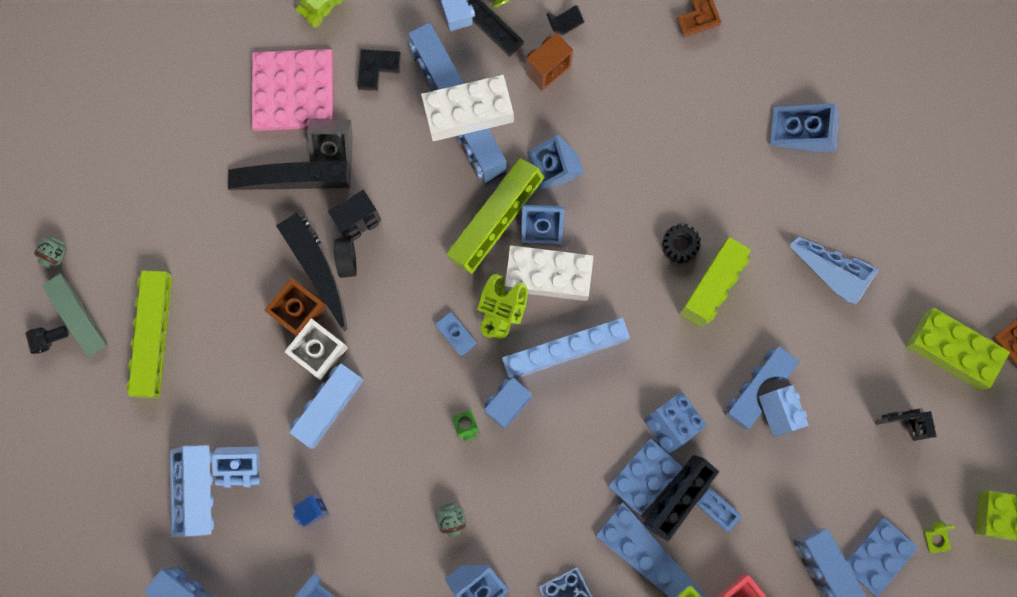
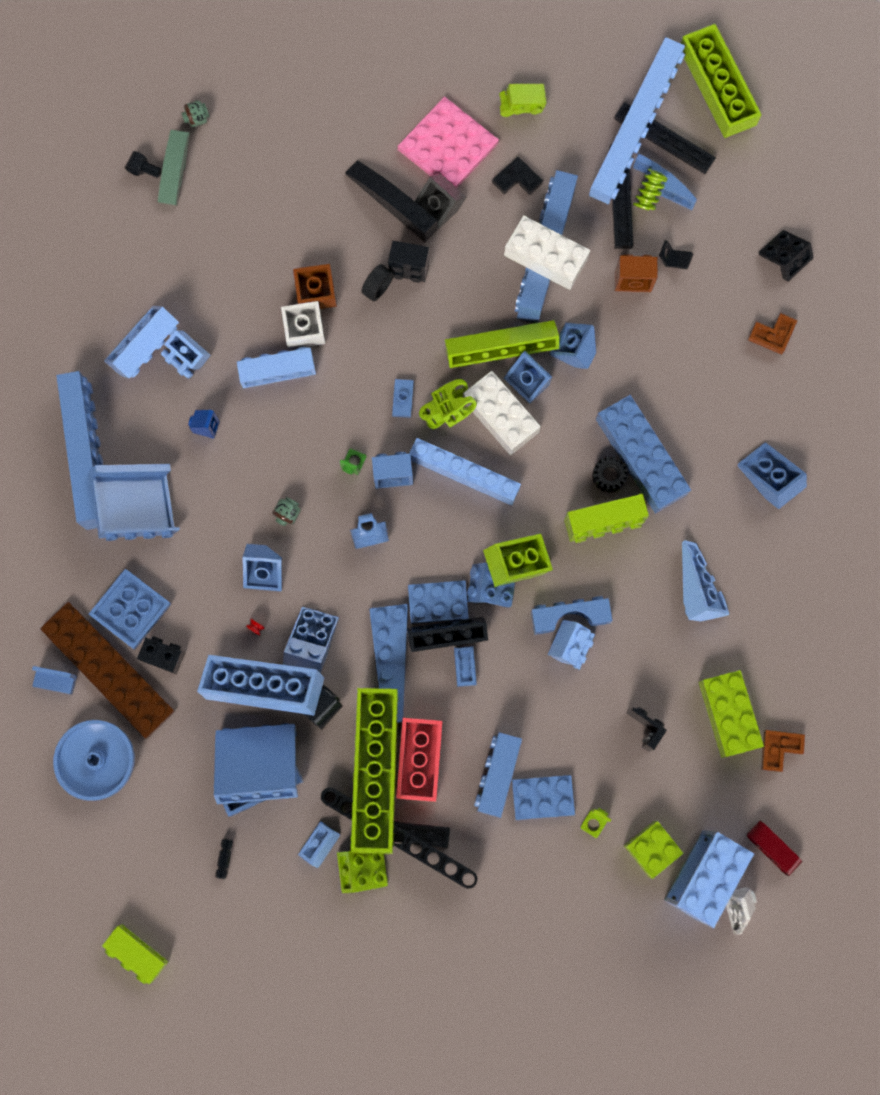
camera: 40 degrees right, 0 degrees up
lime brick [126,271,173,399] -> none
black slope [276,212,348,331] -> none
none -> medium blue piece [350,513,389,549]
none -> lime brick [483,534,553,587]
none -> medium blue brick [596,395,691,514]

